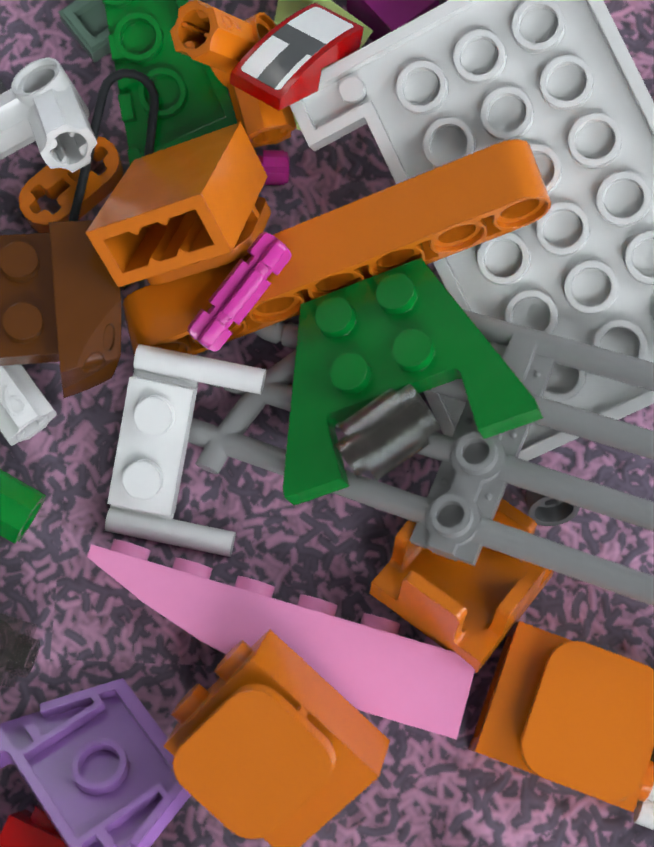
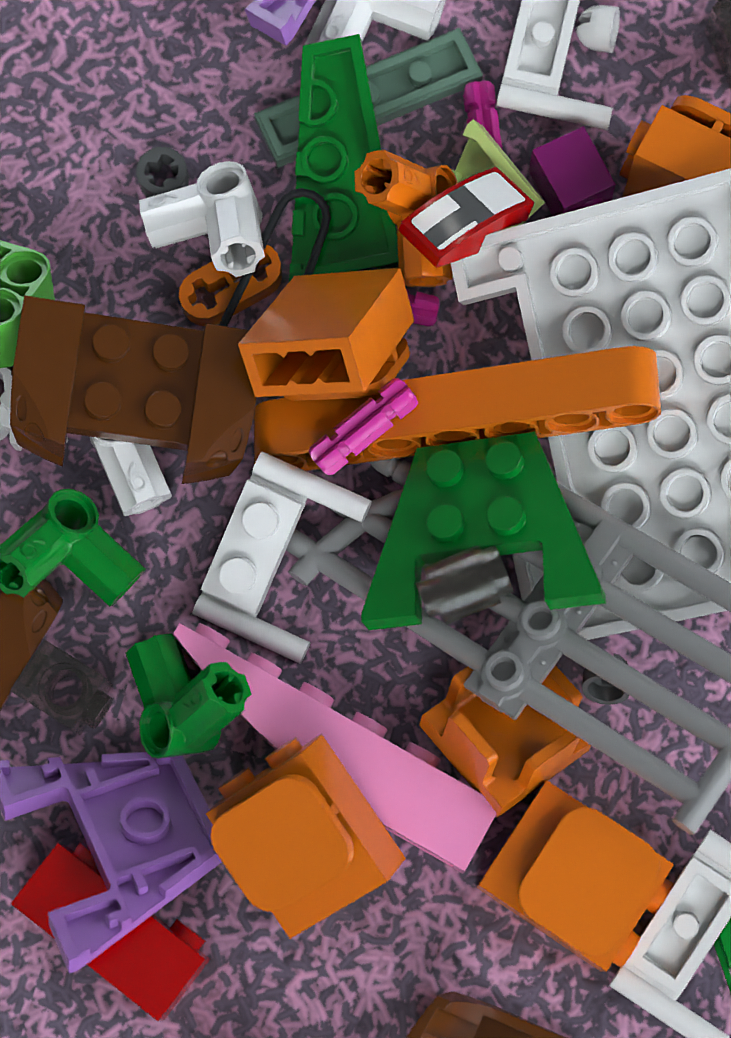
camera: 15 degrees right, 0 degrees up
none -> green piece [125,634,252,759]

